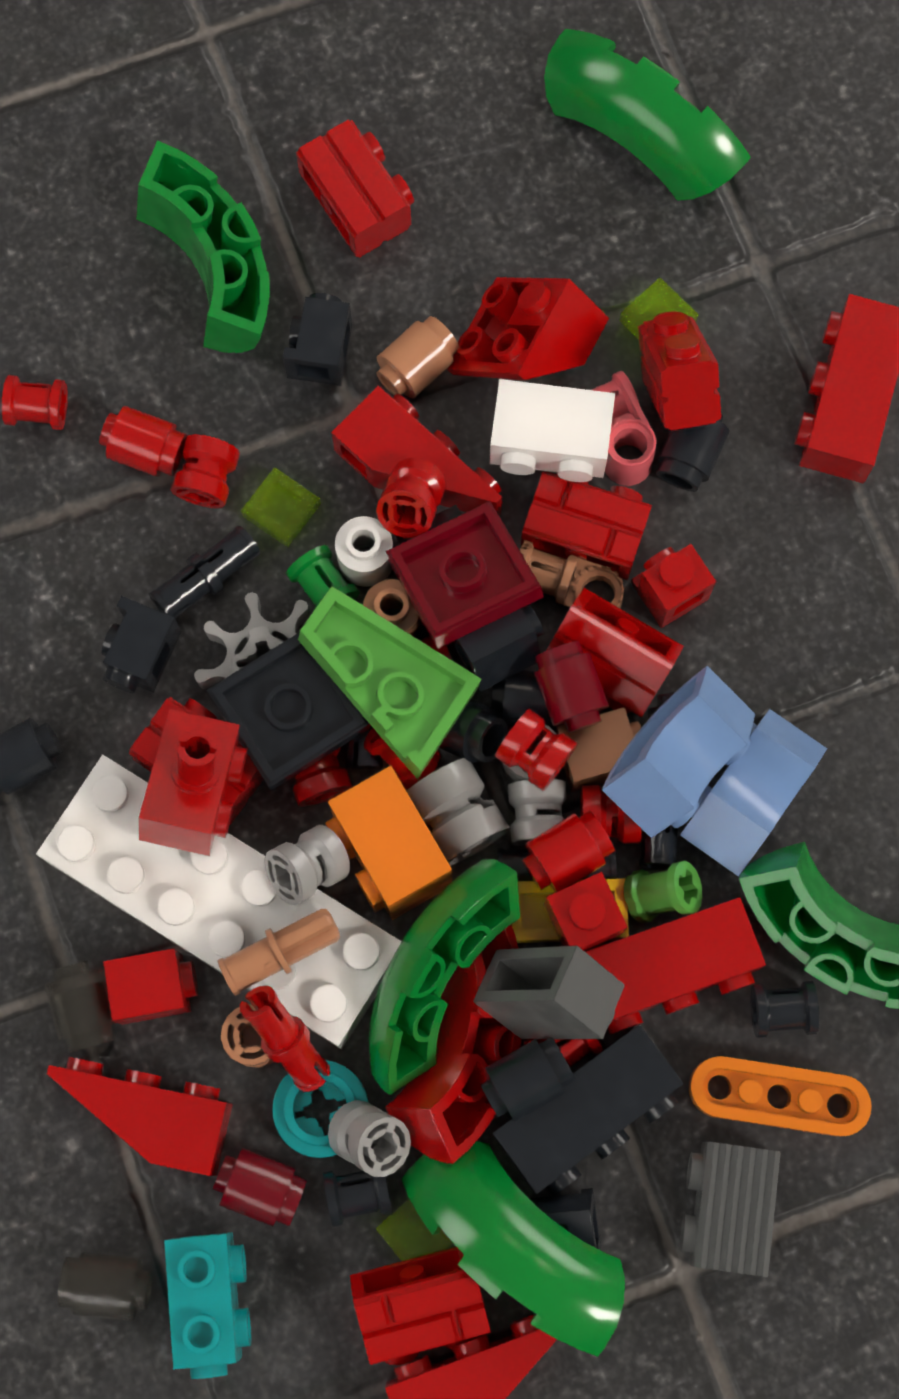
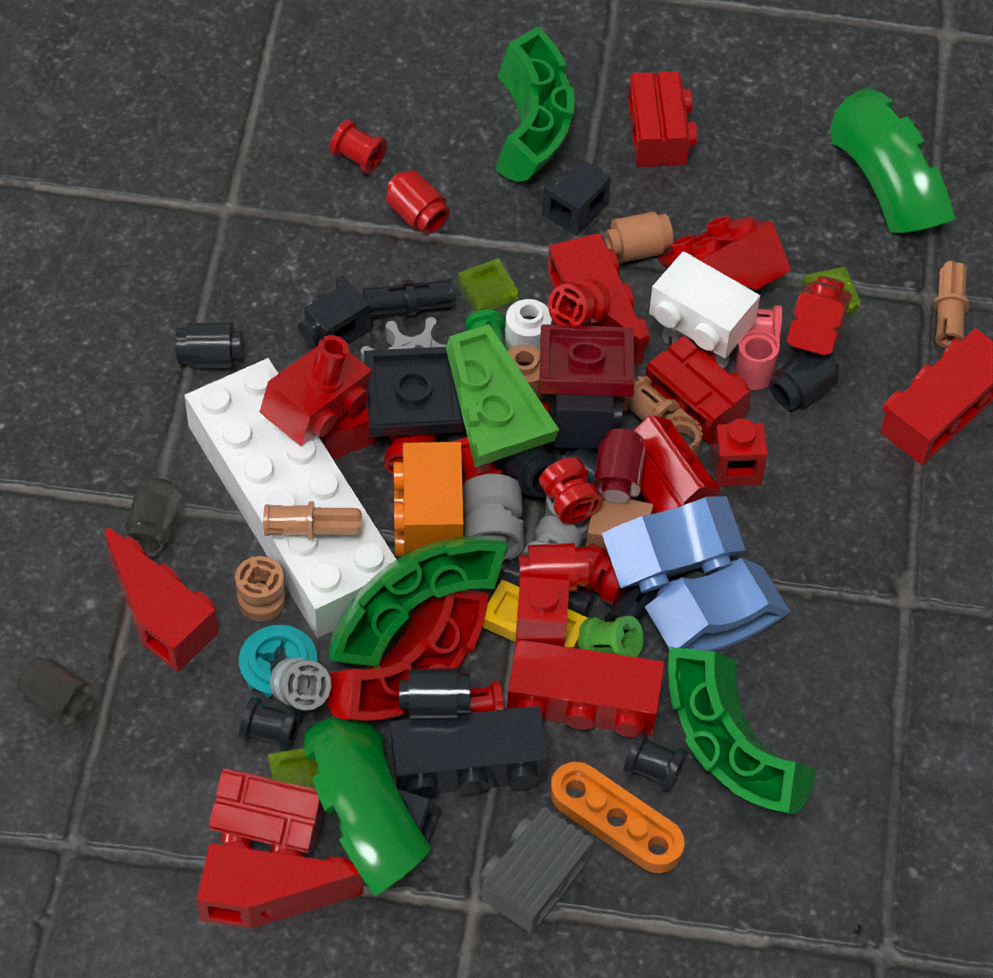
camera: 25 degrees right, 20 degrees down
red brick [103,948,198,1025] -> none
teal brick [164,1232,251,1379] -> none
red wheel [170,434,240,509] -> none
dark red brick [212,1148,307,1227] -> none
red pin [239,986,330,1092] -> none
light grey wheel [264,825,350,905] -> none
dark grey brick [473,946,625,1039] -> none
none -> nougat axle [933,261,970,348]

